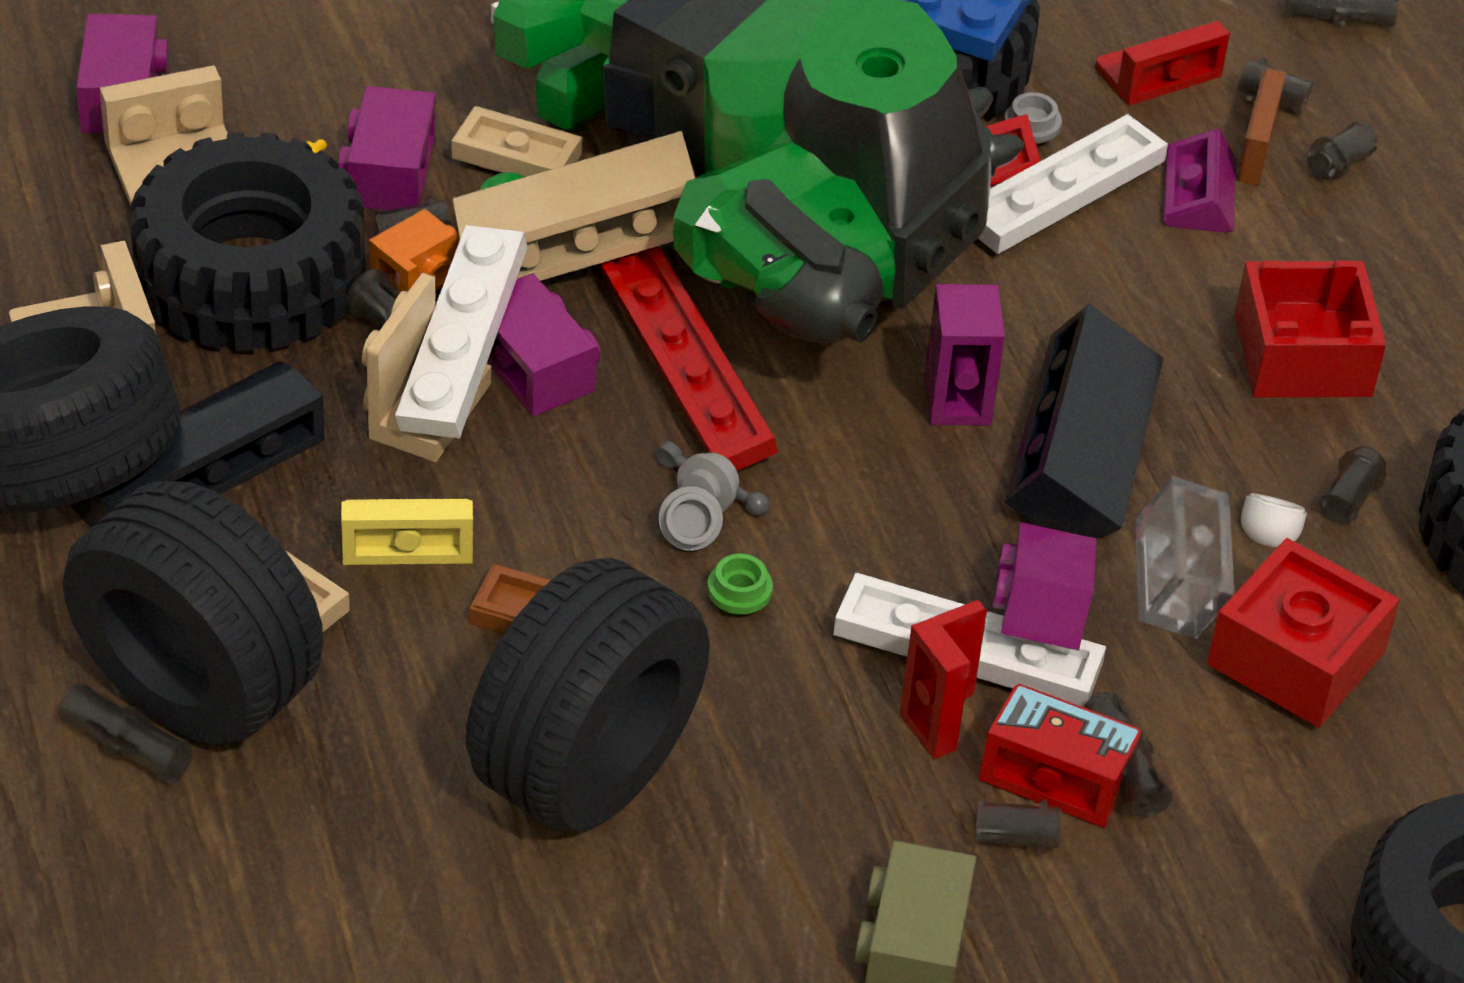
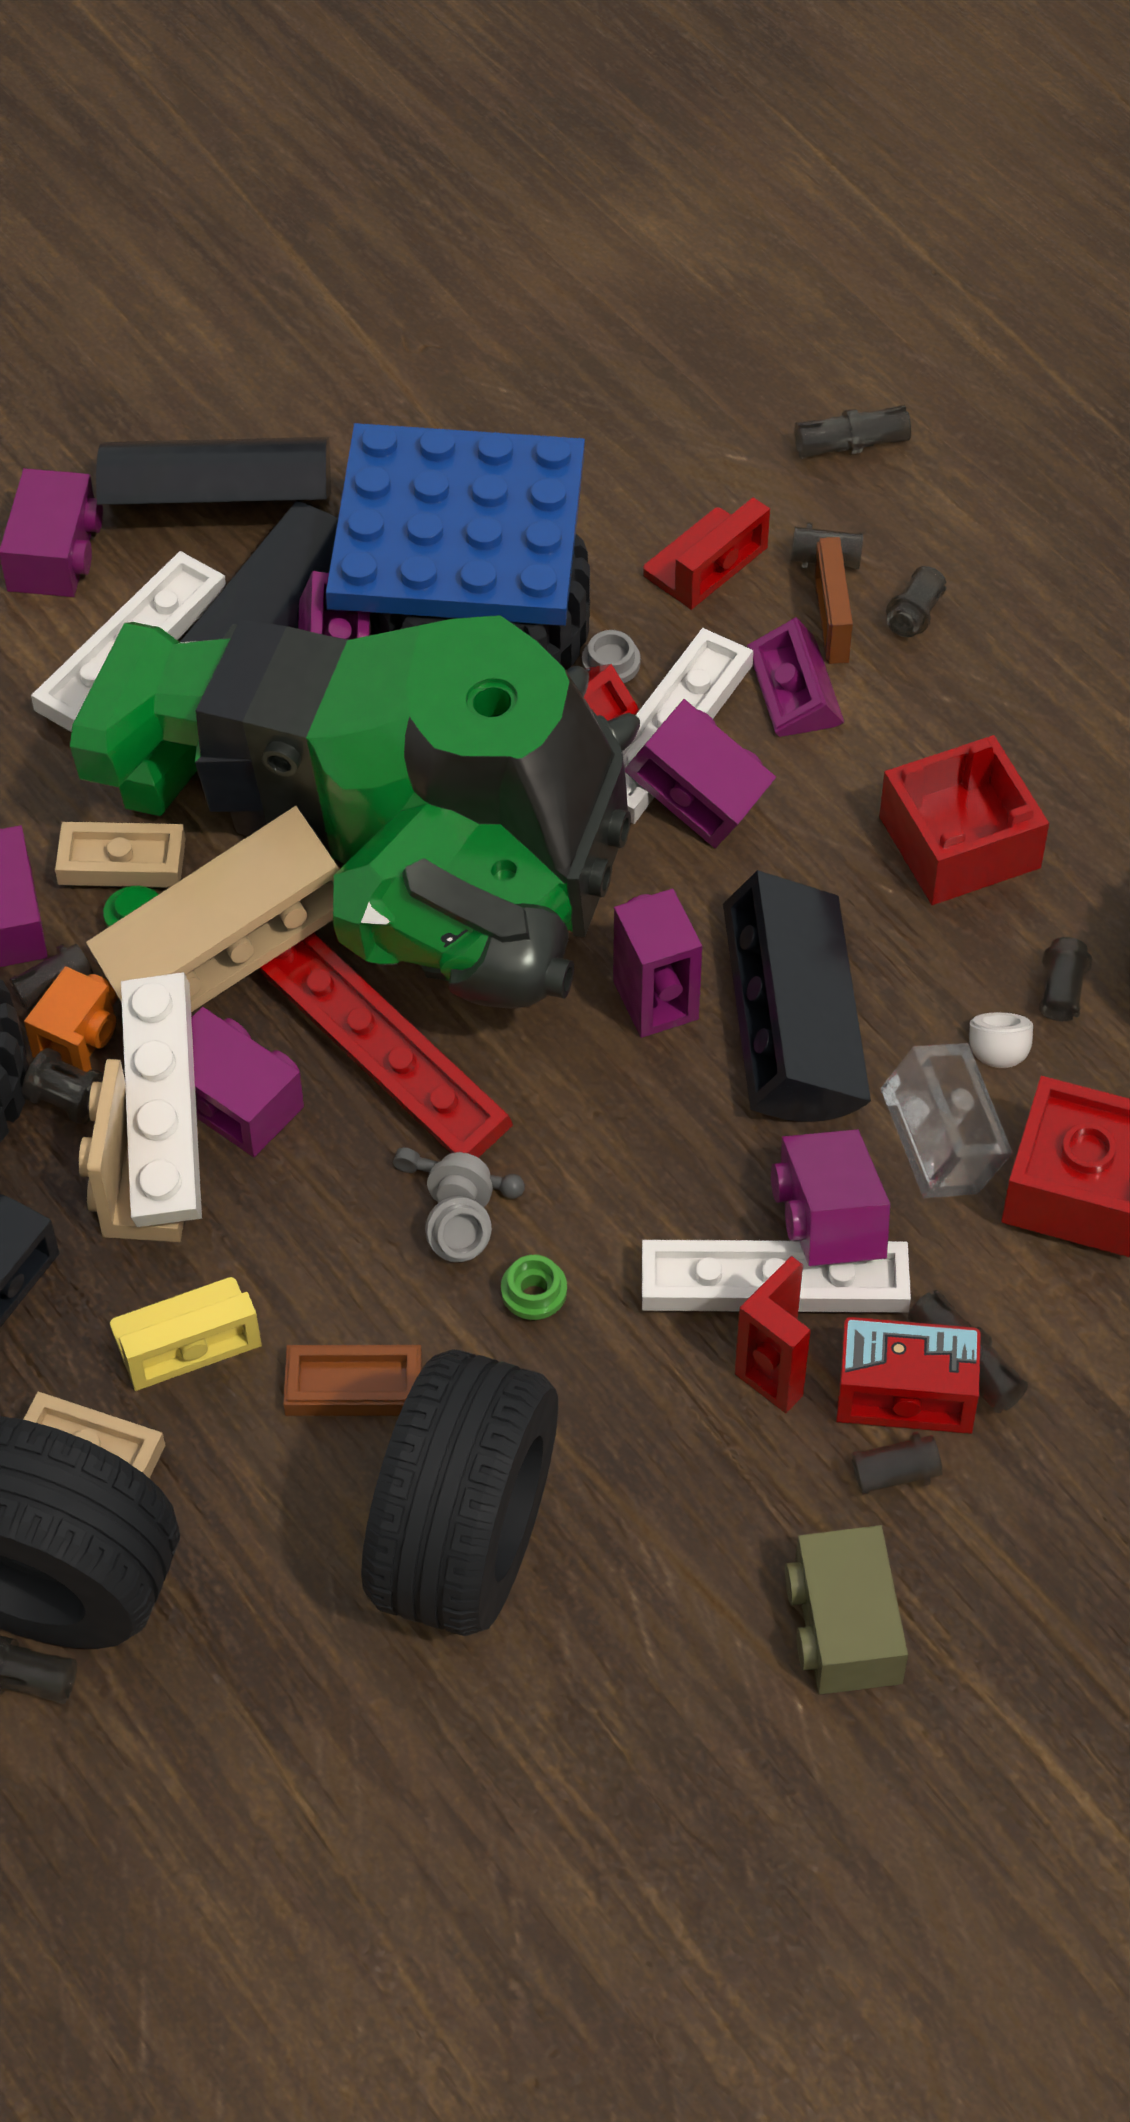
camera: 15 degrees left, 10 degrees up
none -> magenta brick [625,699,776,849]

